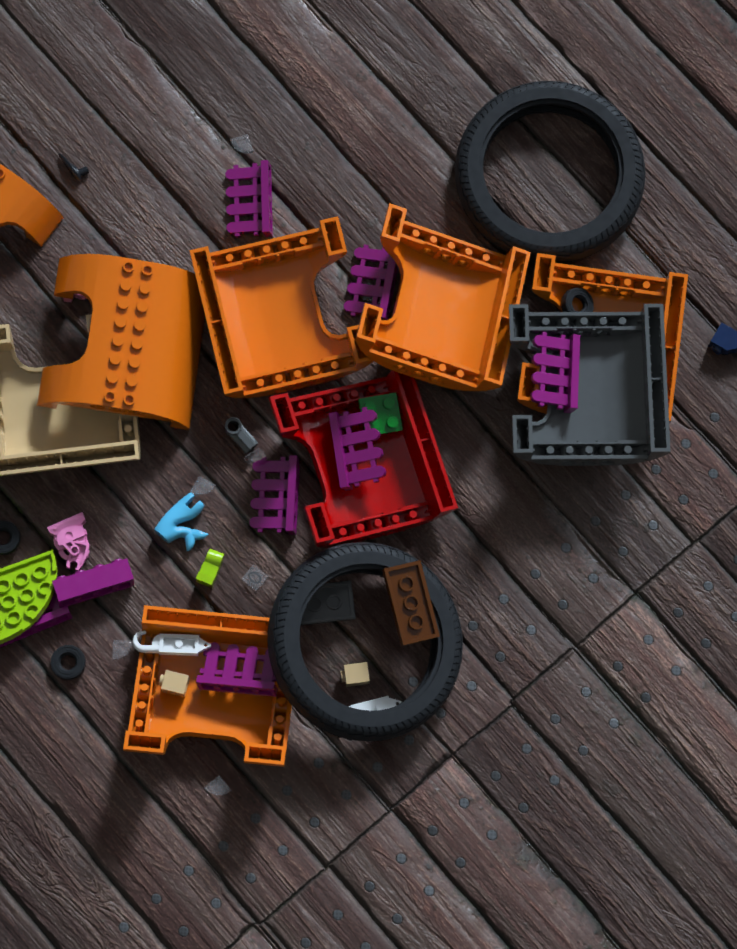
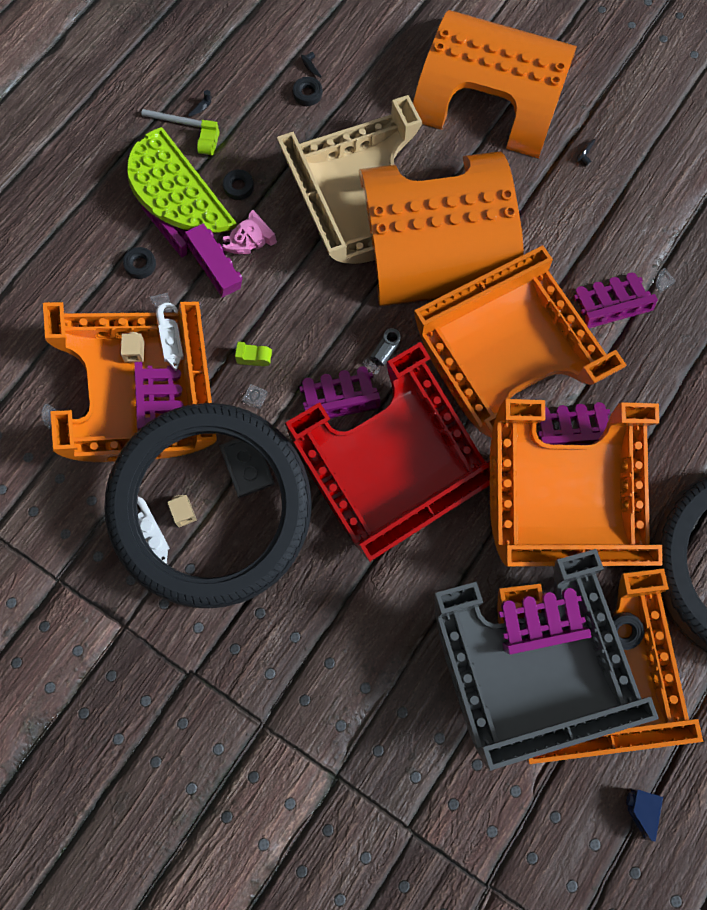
camera: 80 degrees right, 5 degrees down
medium azure piece [154,492,209,551] -> none
clear tile [190,476,216,496] -> none
magenta fence [329,407,386,491] -> none
green plate [358,393,403,435] -> none
reddish brown plate [382,560,440,646] -> none

